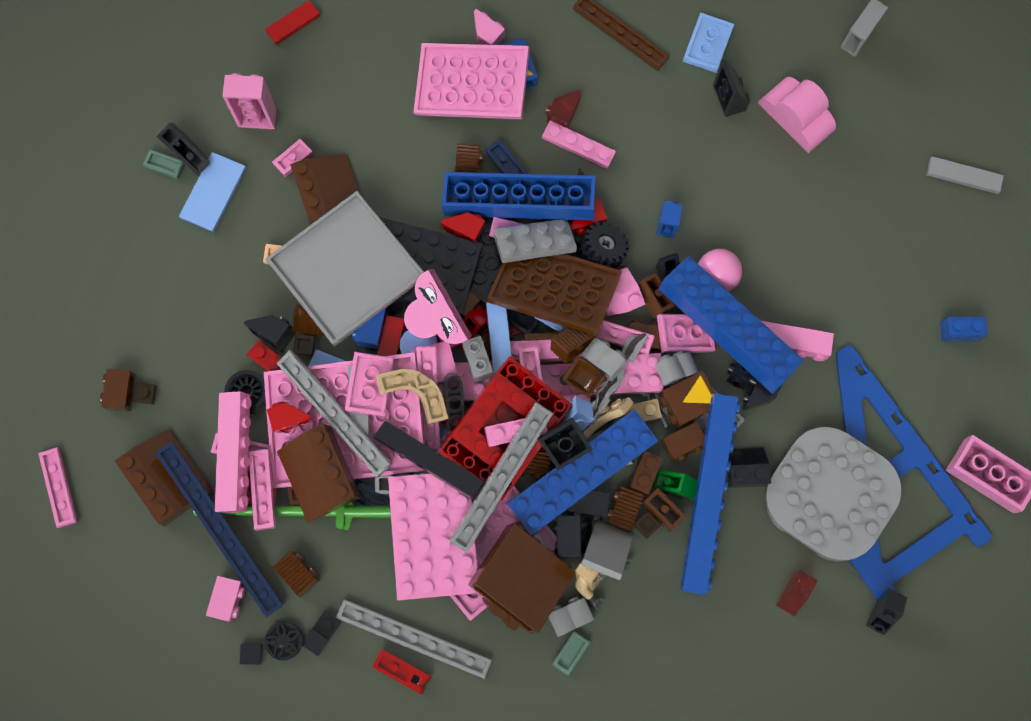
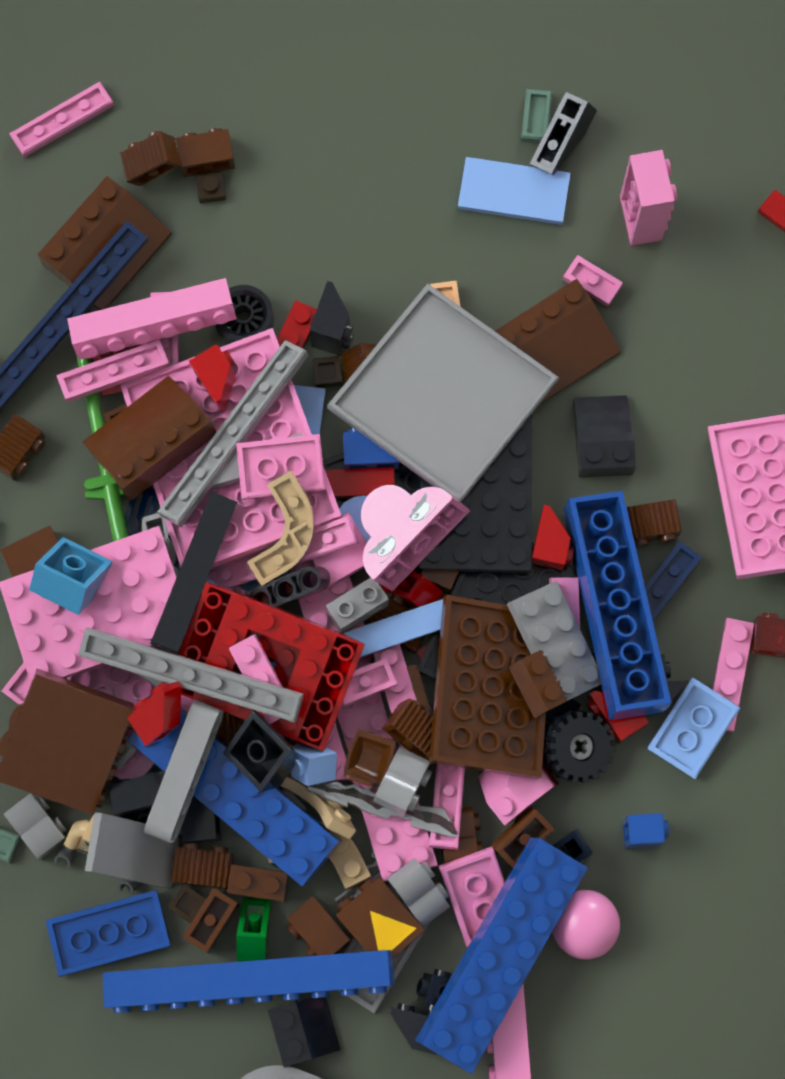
camera: 80 degrees right, 0 degrees up
none -> reddish brown brick [0,525,59,577]
none -> dark azure slope [29,537,112,615]
none -> blue plate [45,890,171,977]
none -> reddish brown brick [120,131,182,186]
none -> red slope [127,681,182,746]
none -> light grey beam [144,700,223,844]
none -> reddish brown brick [508,650,568,718]
none -> black slope [573,395,636,478]
none -> light blue tile [647,677,740,779]

